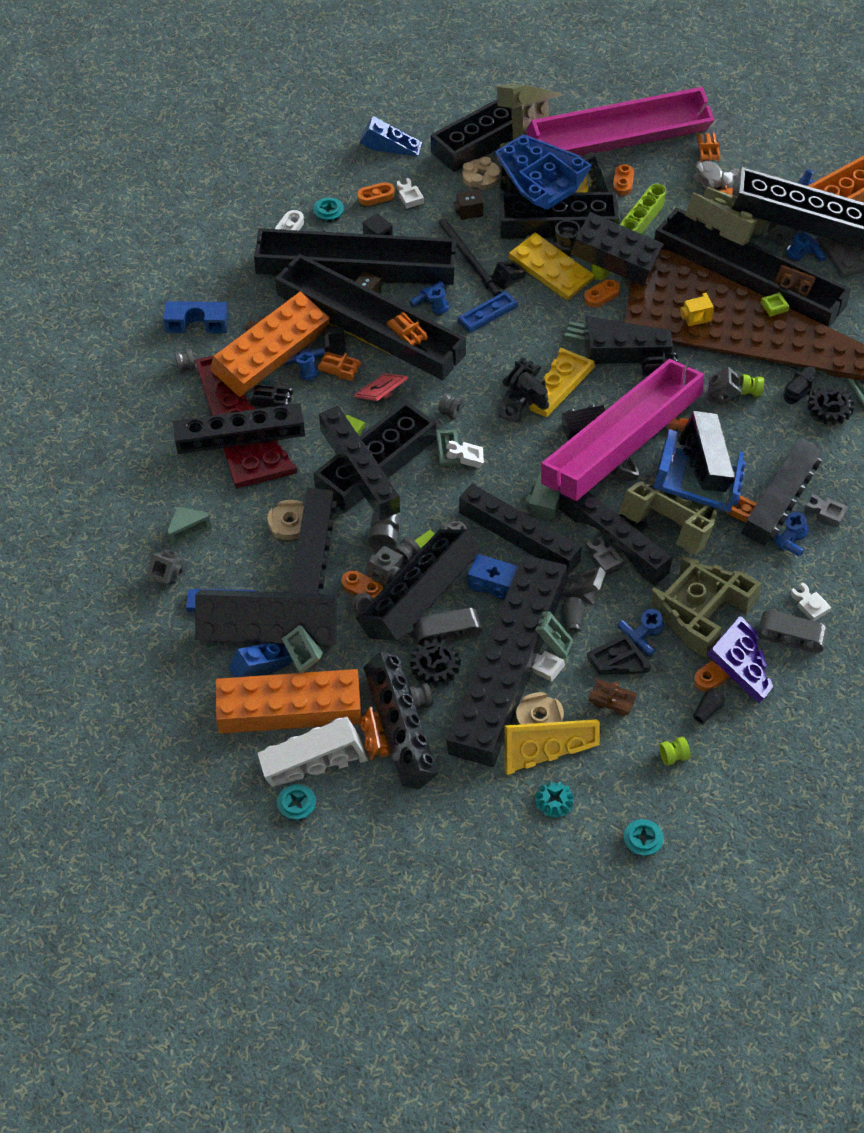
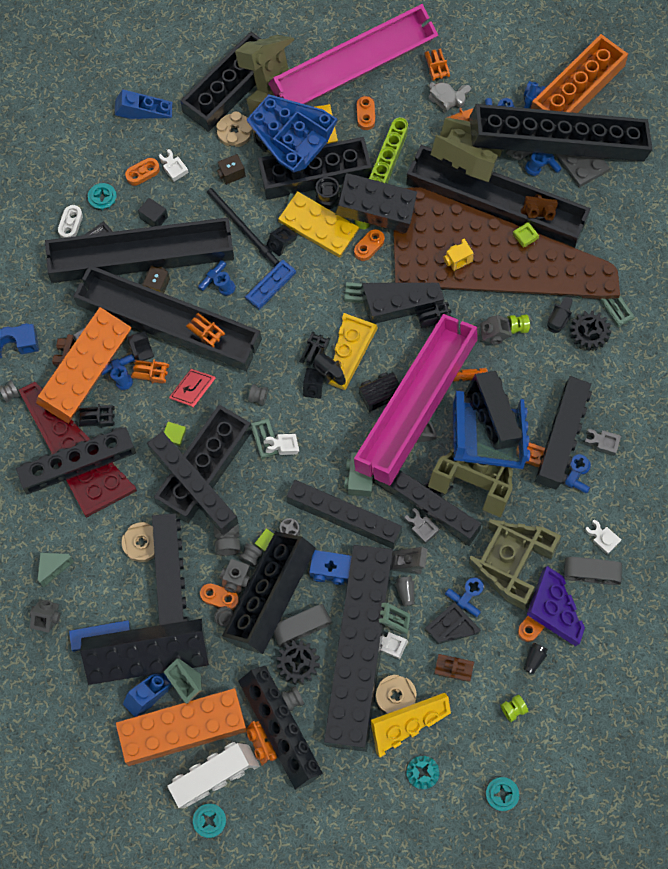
camera: 10 degrees left, 15 degrees up
black hinge [582,151,608,192] -> none

